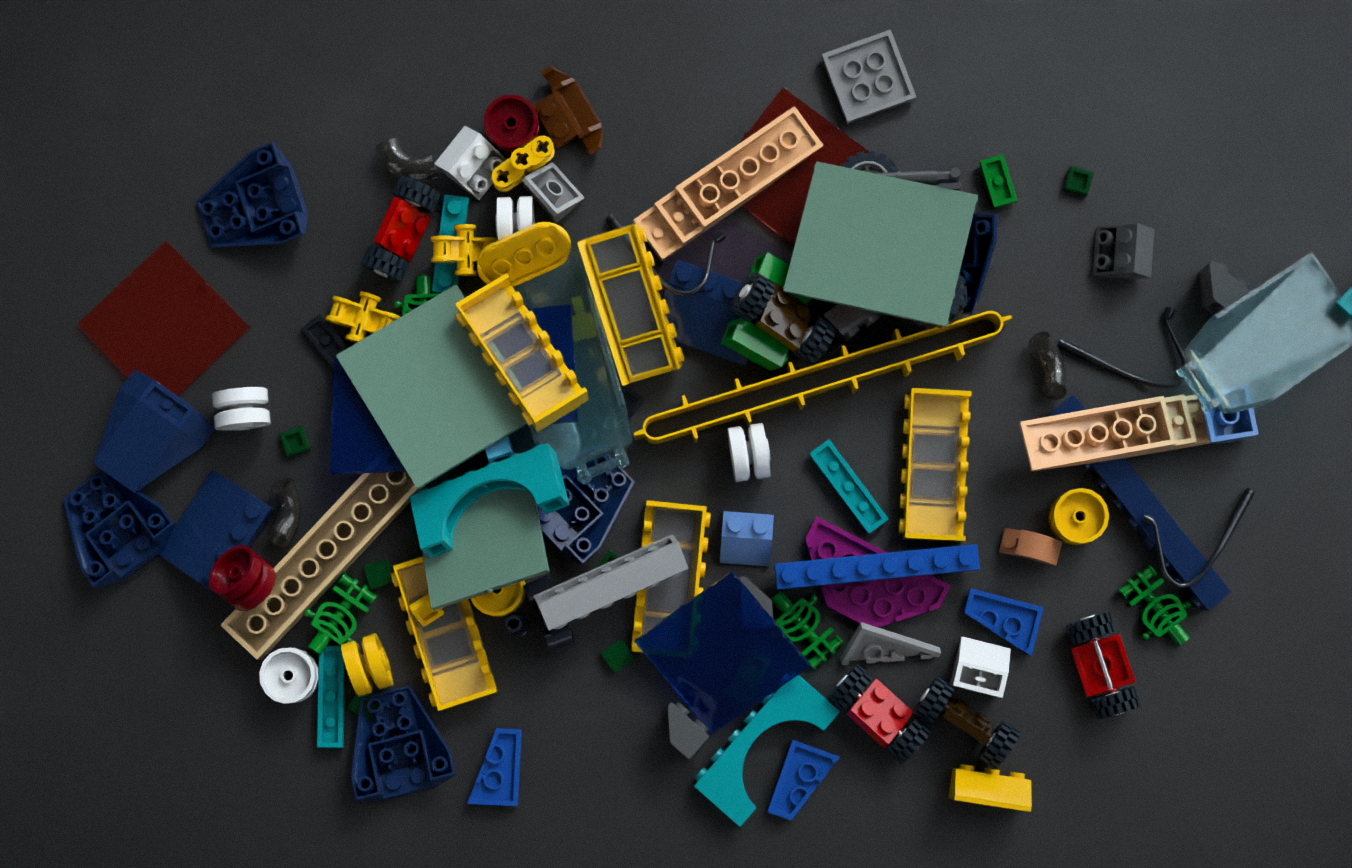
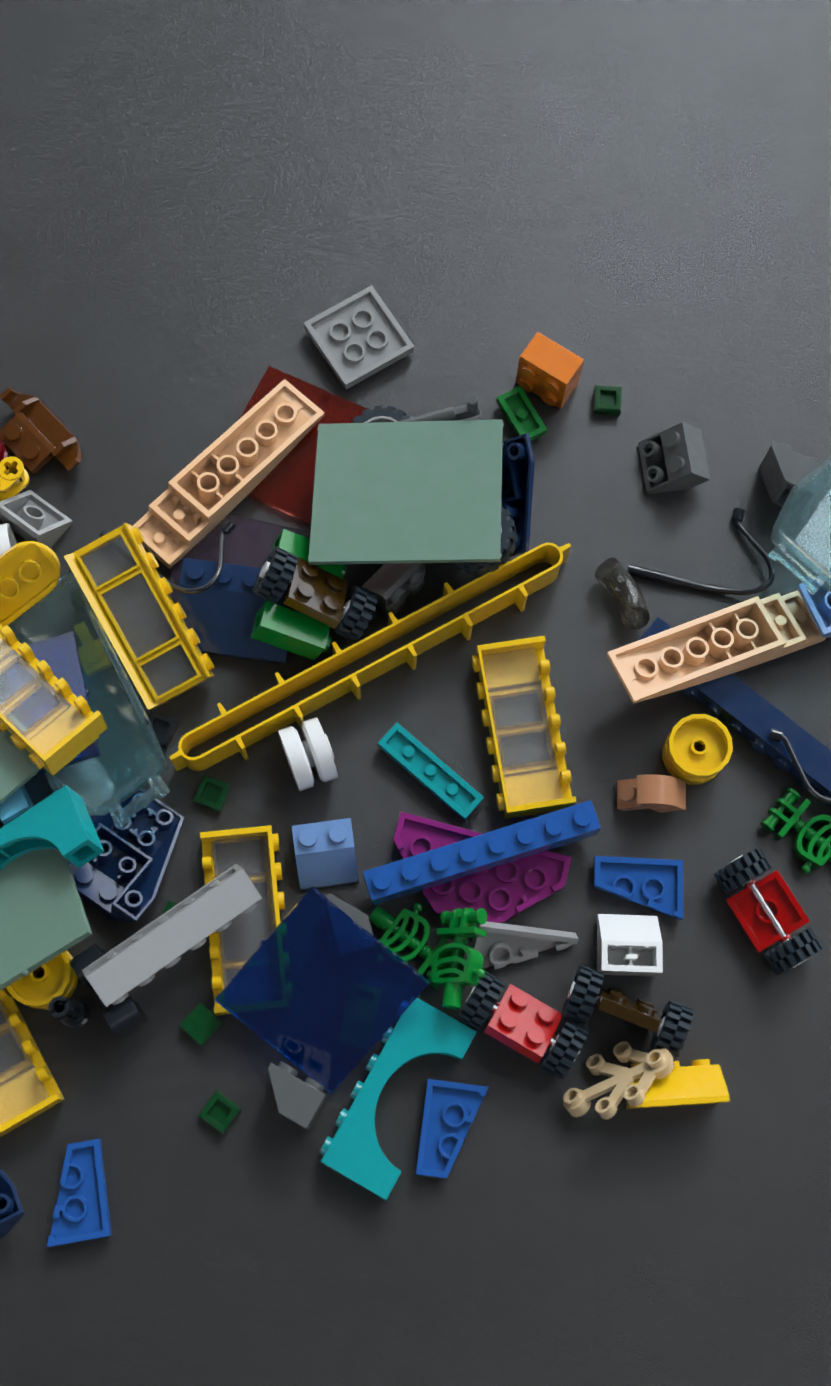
camera: 15 degrees left, 10 degrees down
none -> dark green tile [192,774,232,813]
none -> dark green tile [198,1090,242,1135]
none -> green torso [427,908,487,1009]
none -> orange brick [515,332,584,409]
none -> tan plant [563,1041,674,1119]

